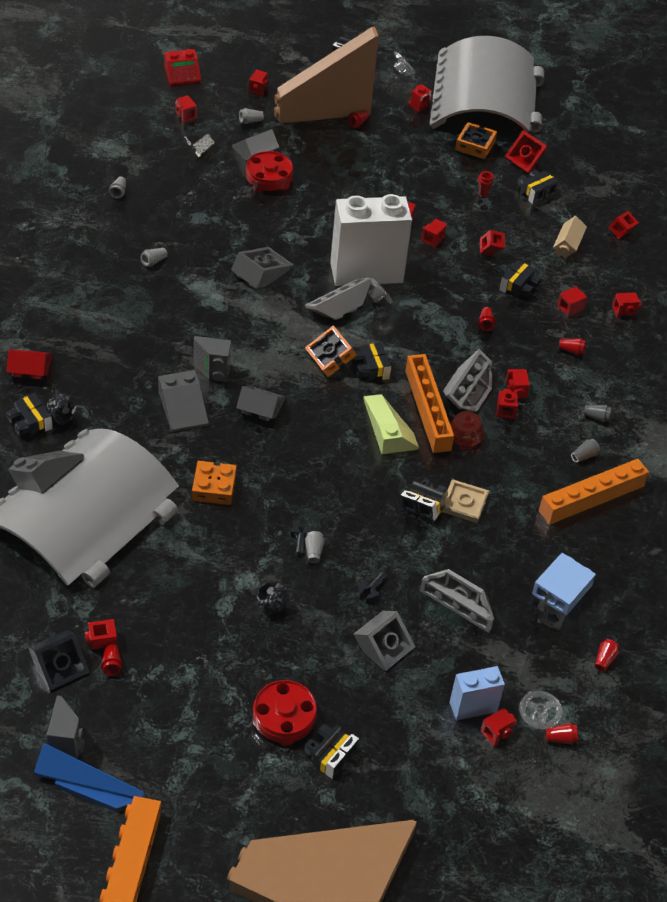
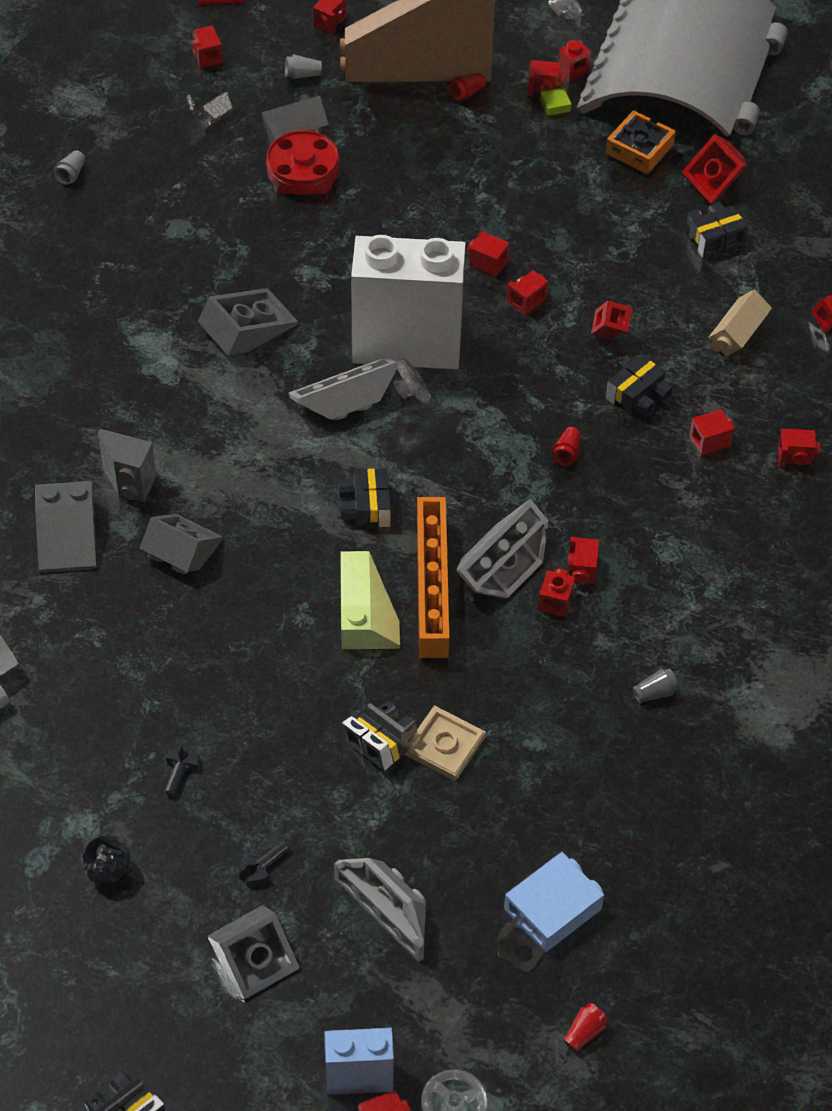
camera: 15 degrees right, 5 degrees up
light grey cone [141,248,167,267] -> none
orange piece [192,461,237,505] -> none
red piece [253,680,317,746] -> none
piece [305,325,357,377] -> none
light grey cone [305,531,325,563] -> none
clear red cone [450,411,485,449] -> none
red cone [478,171,494,196] -> none
orange brick [539,459,649,525] -> none
red cone [559,338,586,356] -> none
dark grey cone [584,405,612,423] -> none
none -> red brick [528,60,564,95]
none -> lime tile [540,88,571,116]

